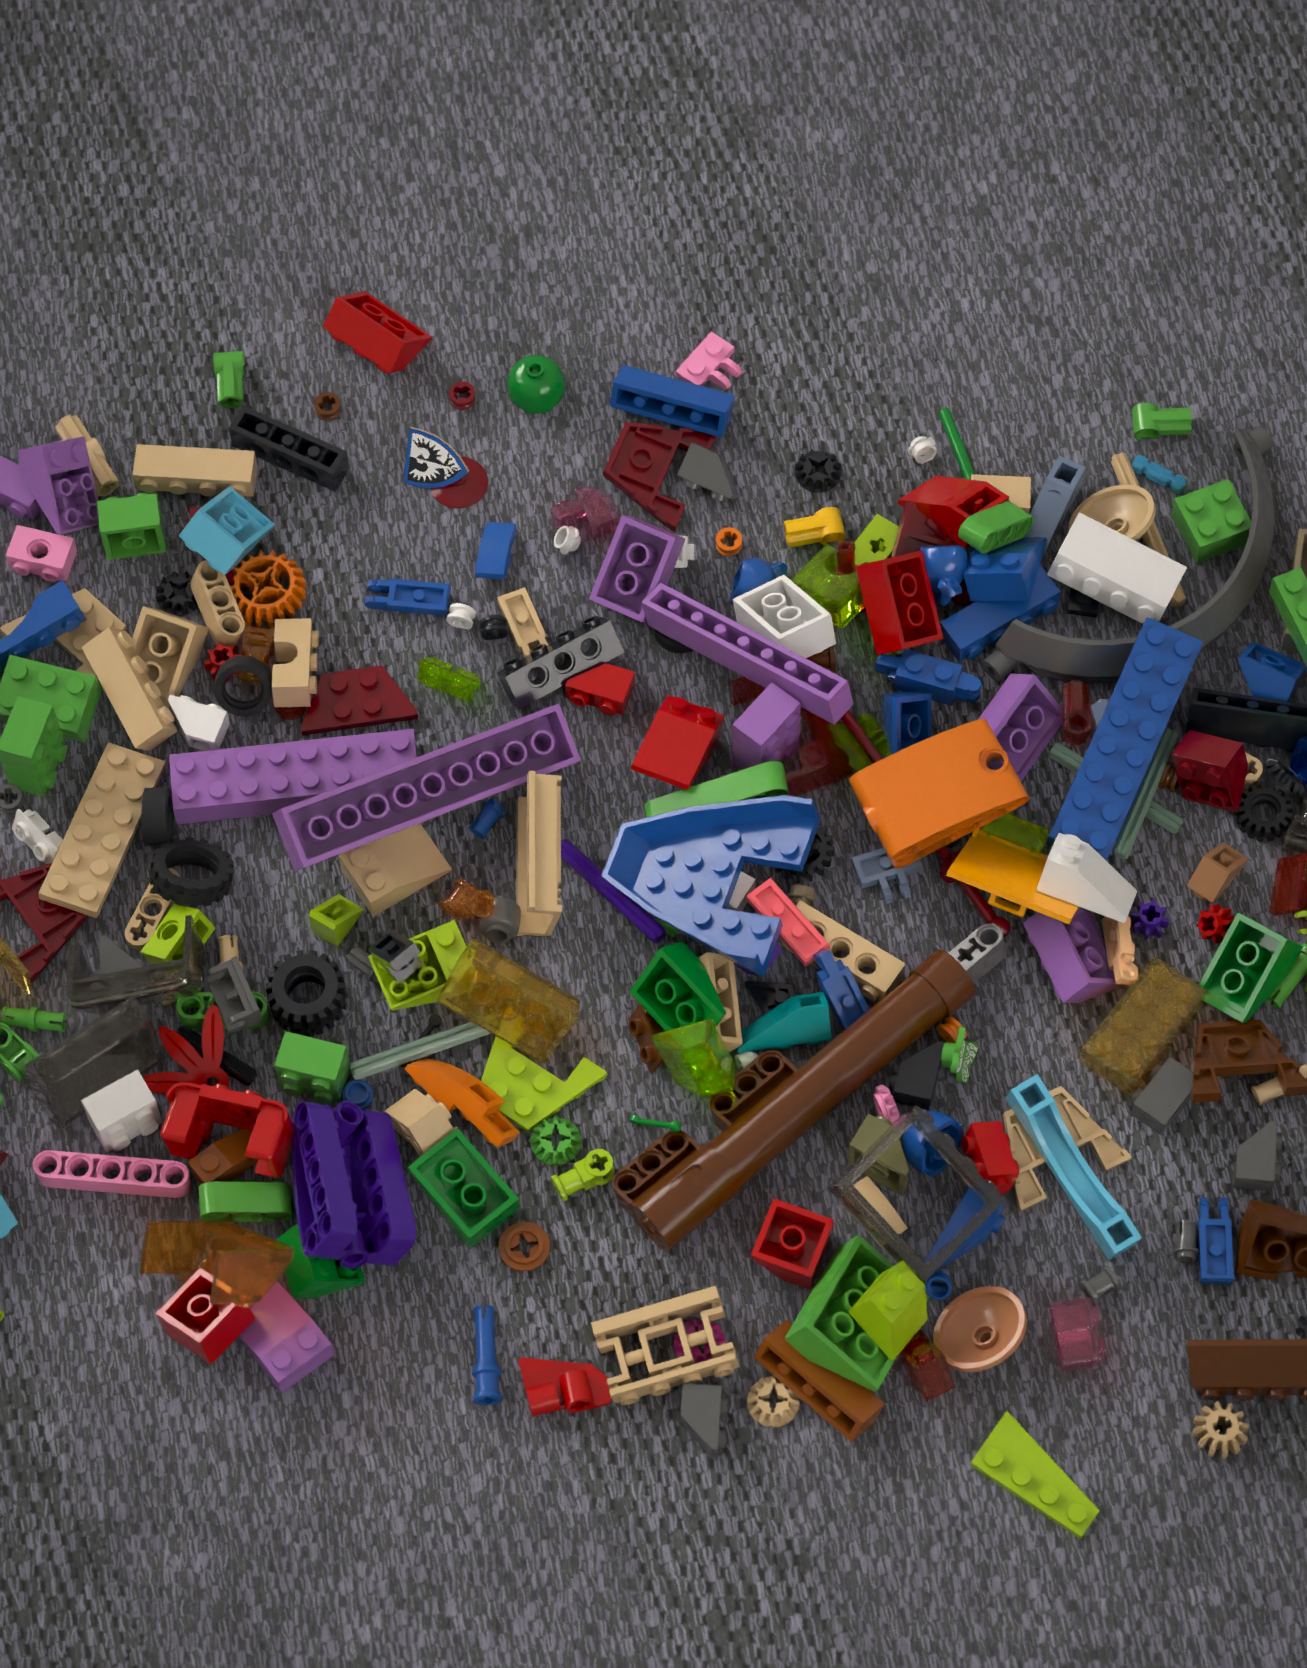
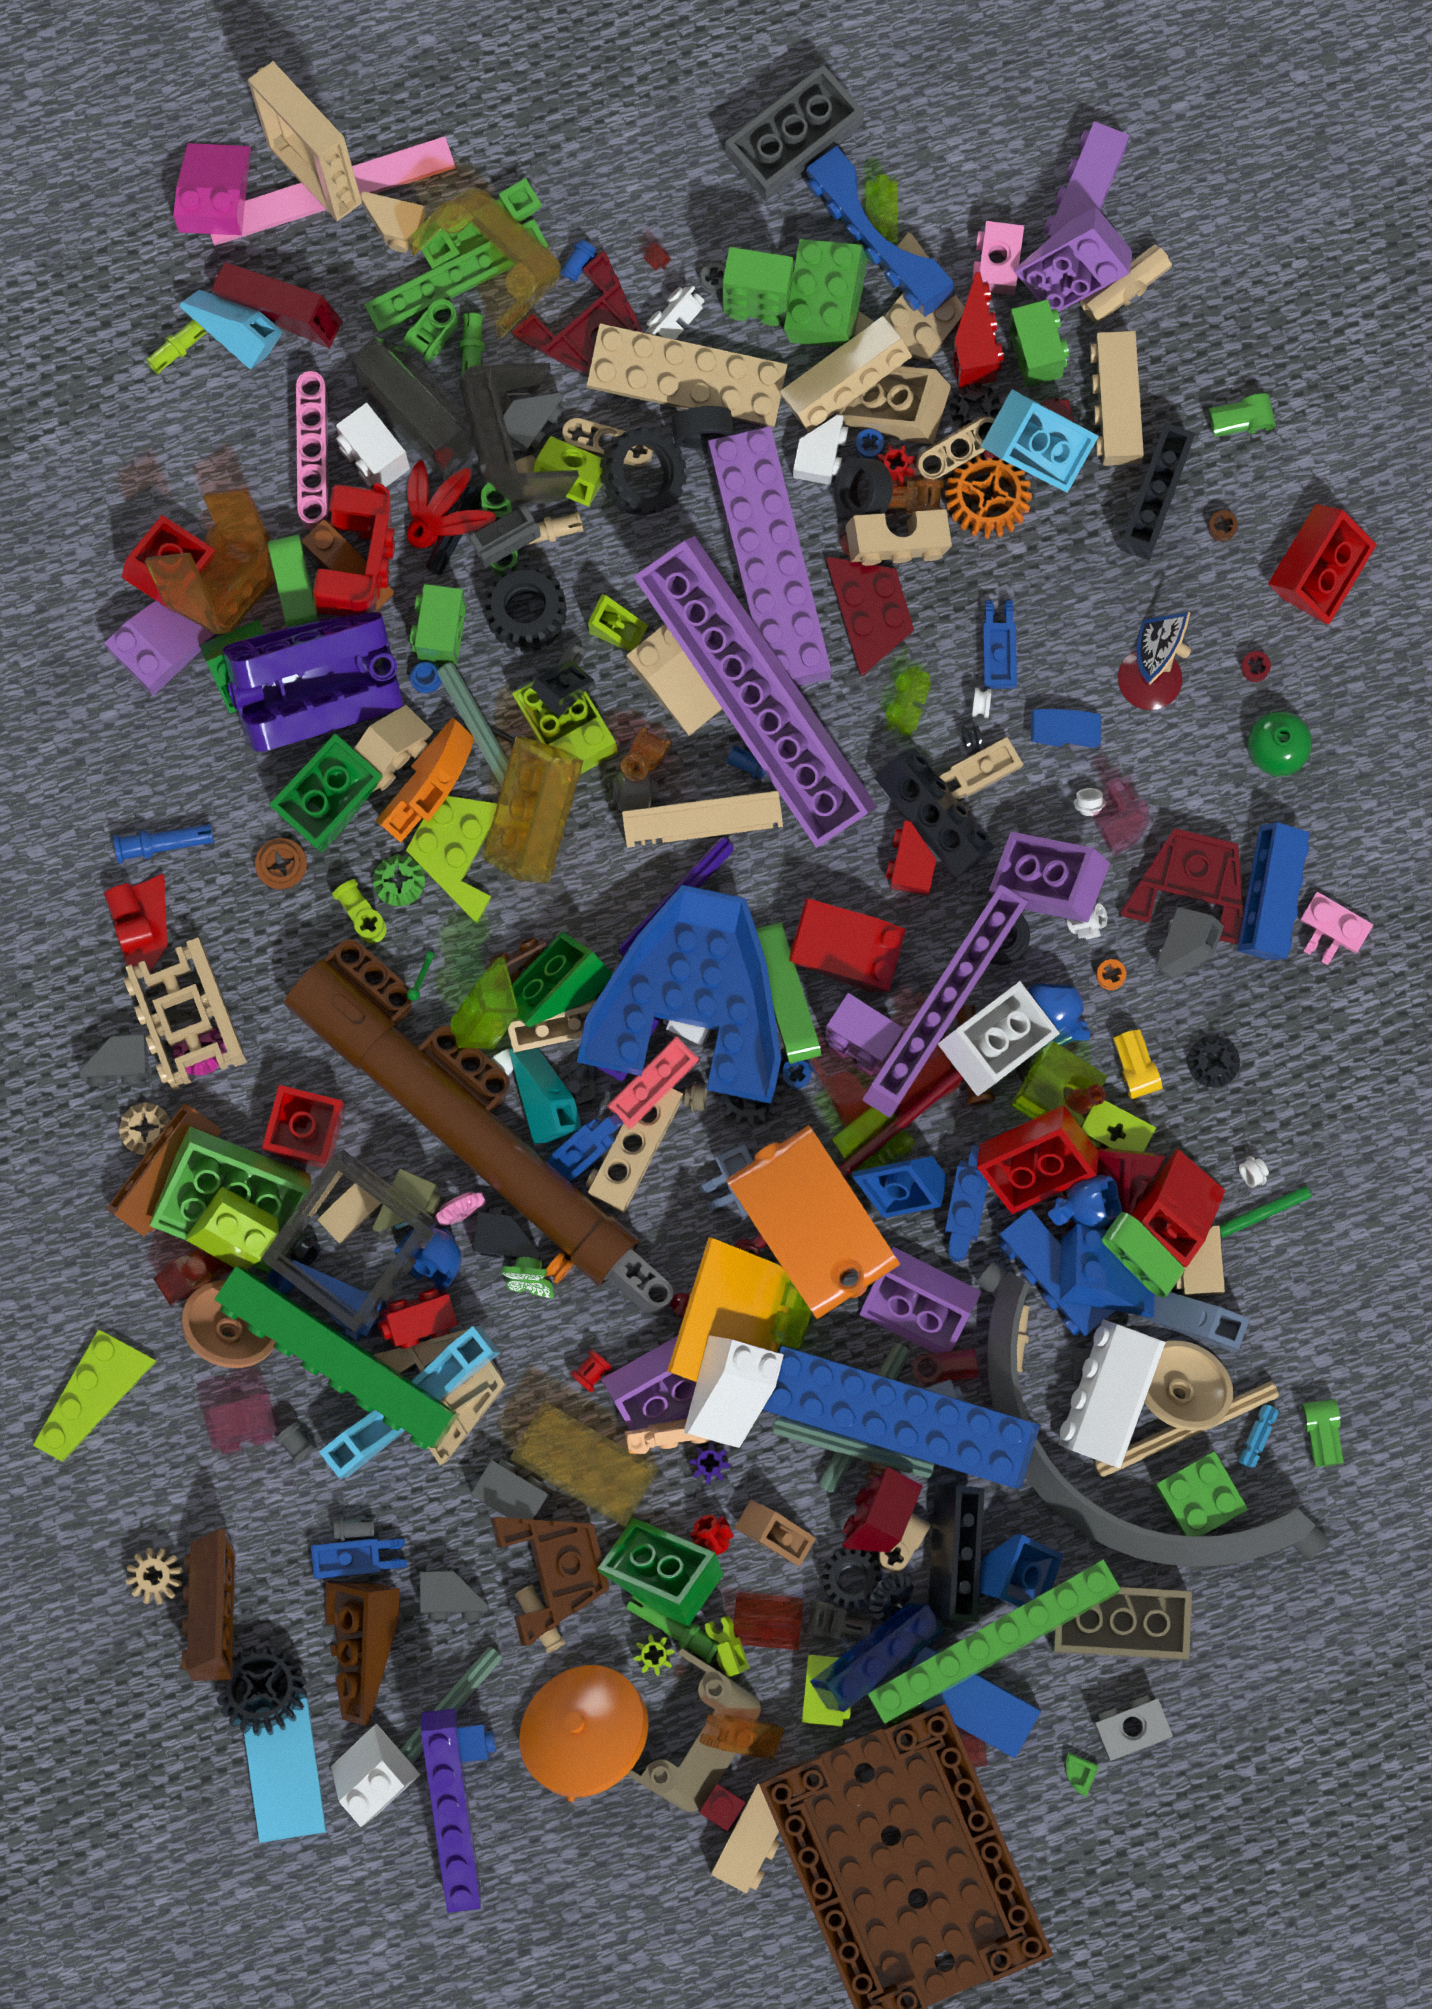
camera: 85 degrees right, 15 degrees up
none -> green brick [214,1266,460,1450]
none -> red bush [570,1349,613,1394]
none -> blue bush [855,429,884,459]
none -> red slope [953,272,1003,388]

